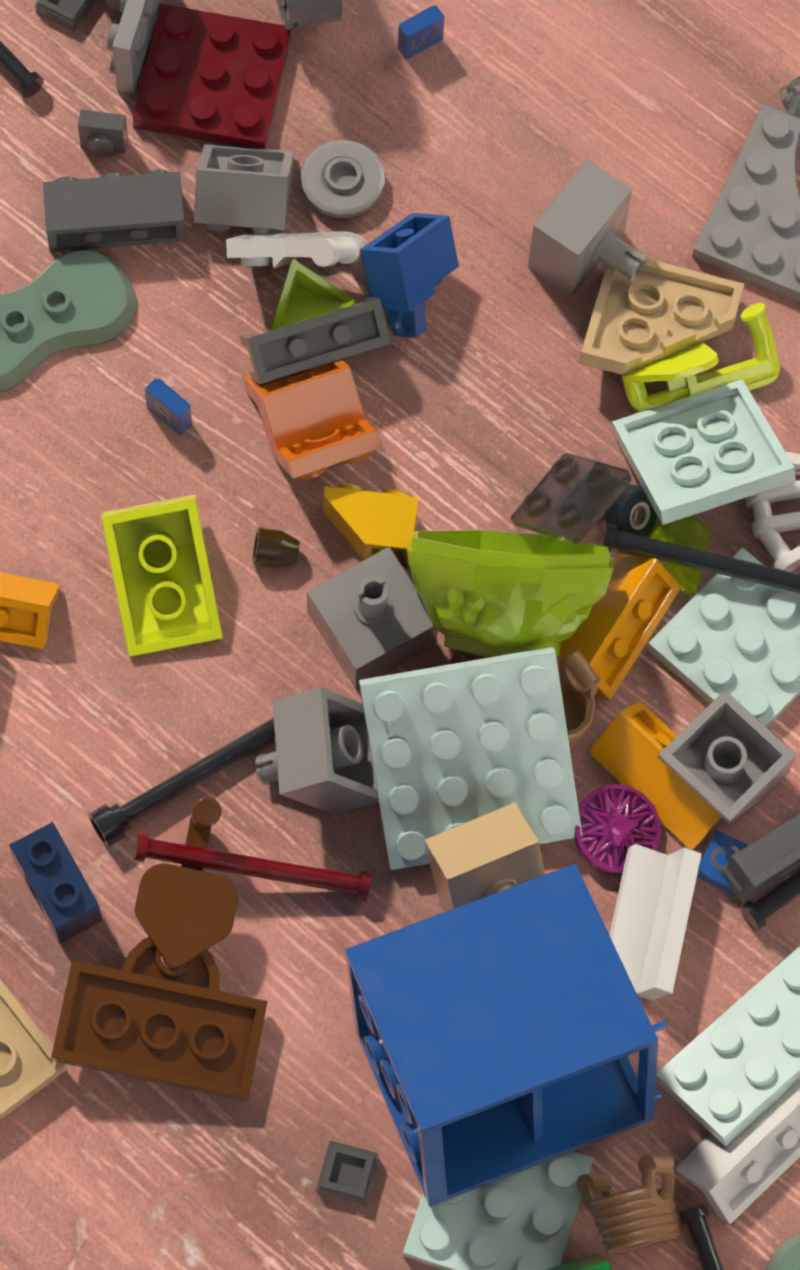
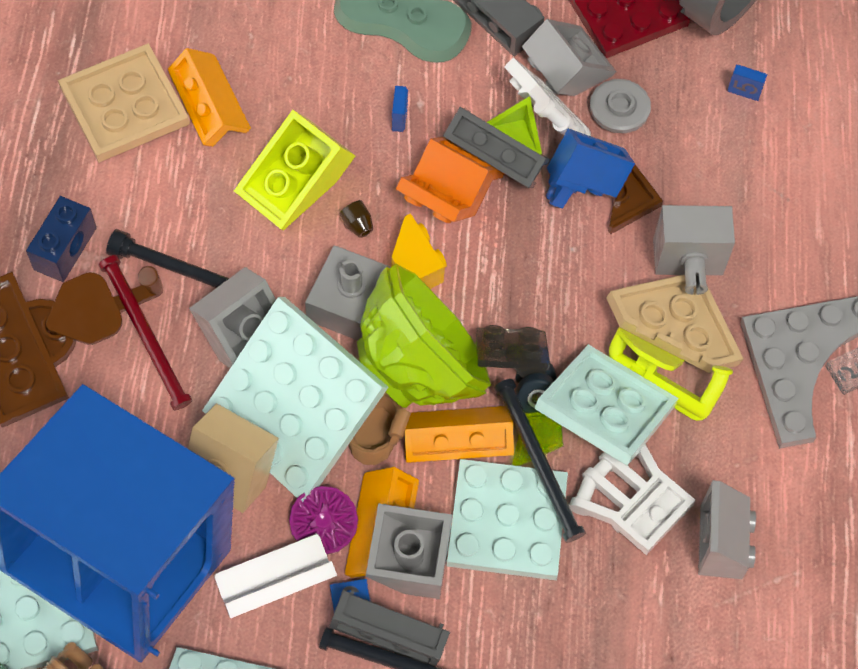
camera: 55 degrees right, 5 degrees down
none -> reddish brown tile [608,164,663,234]

